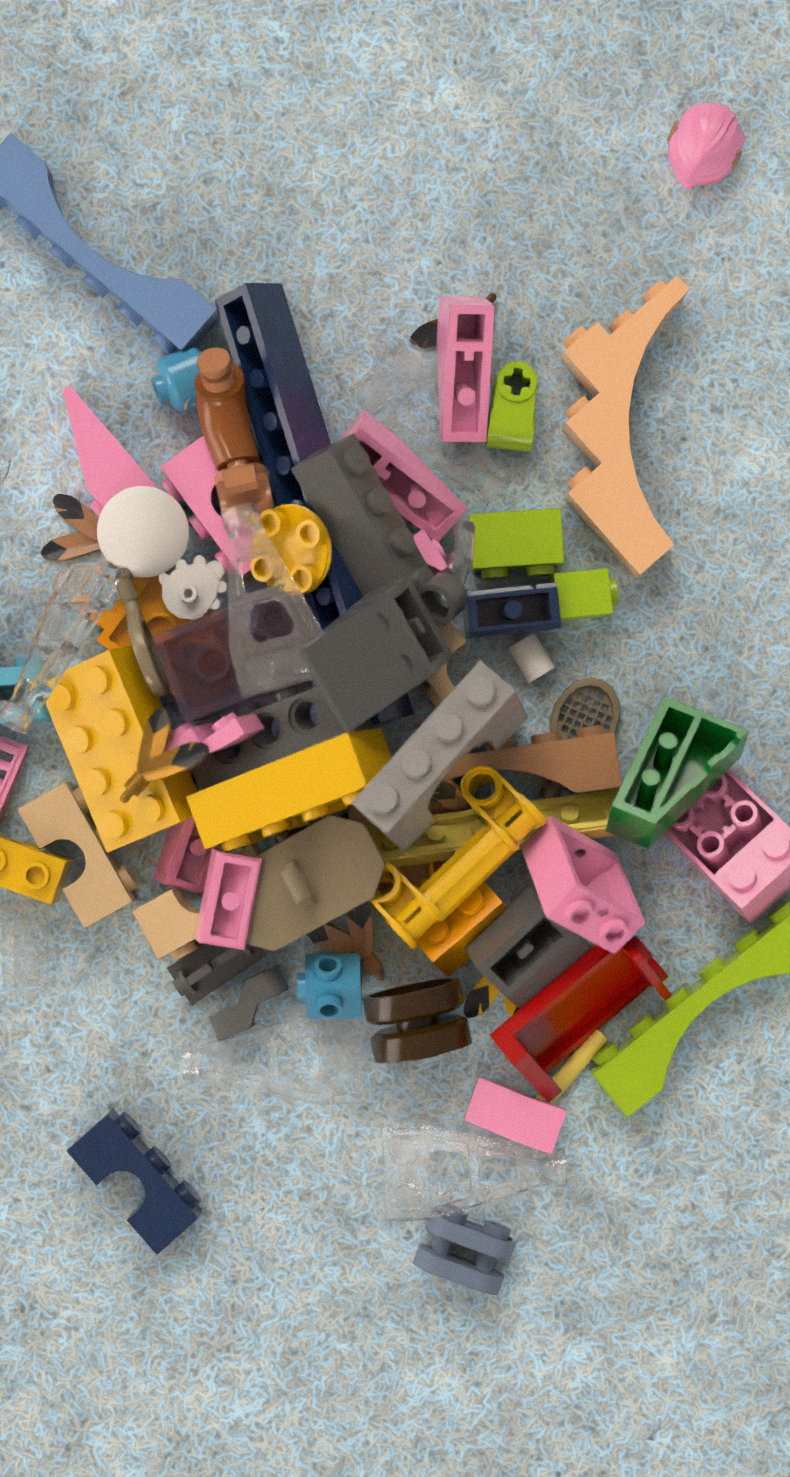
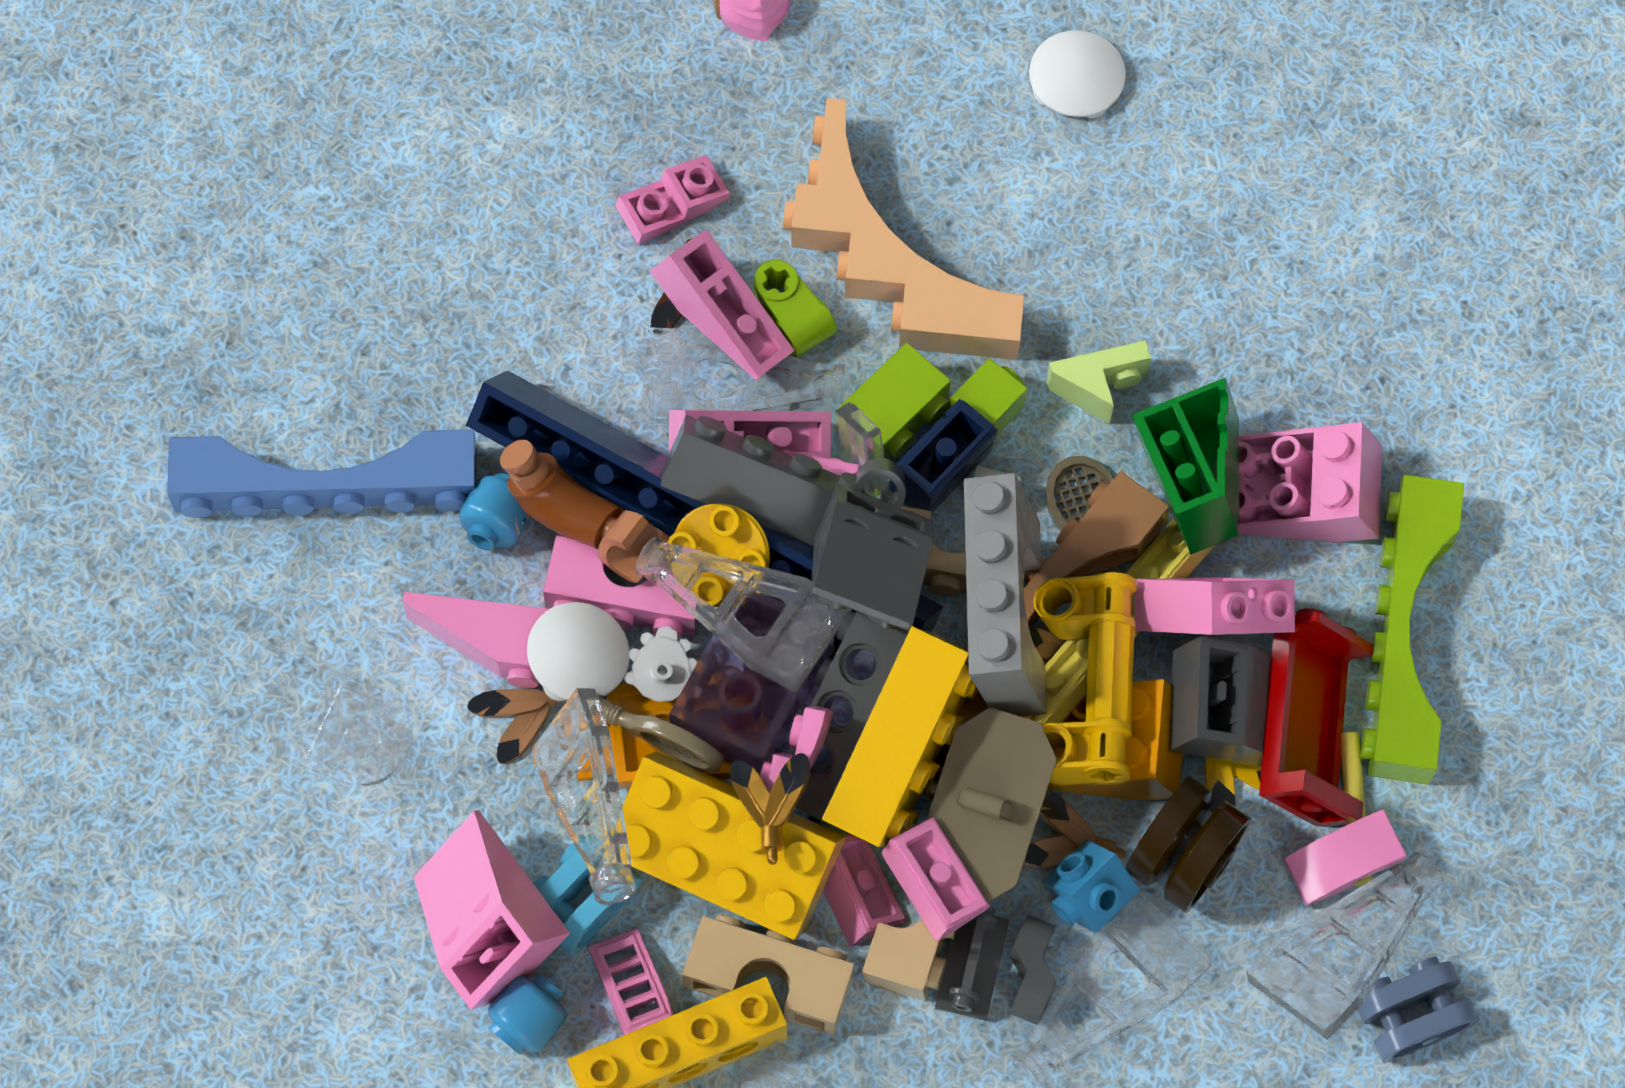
camera: 45 degrees left, 20 degrees down
none -> bright pink slope [615,155,730,245]
none -> yellowish green slope [1046,340,1151,423]

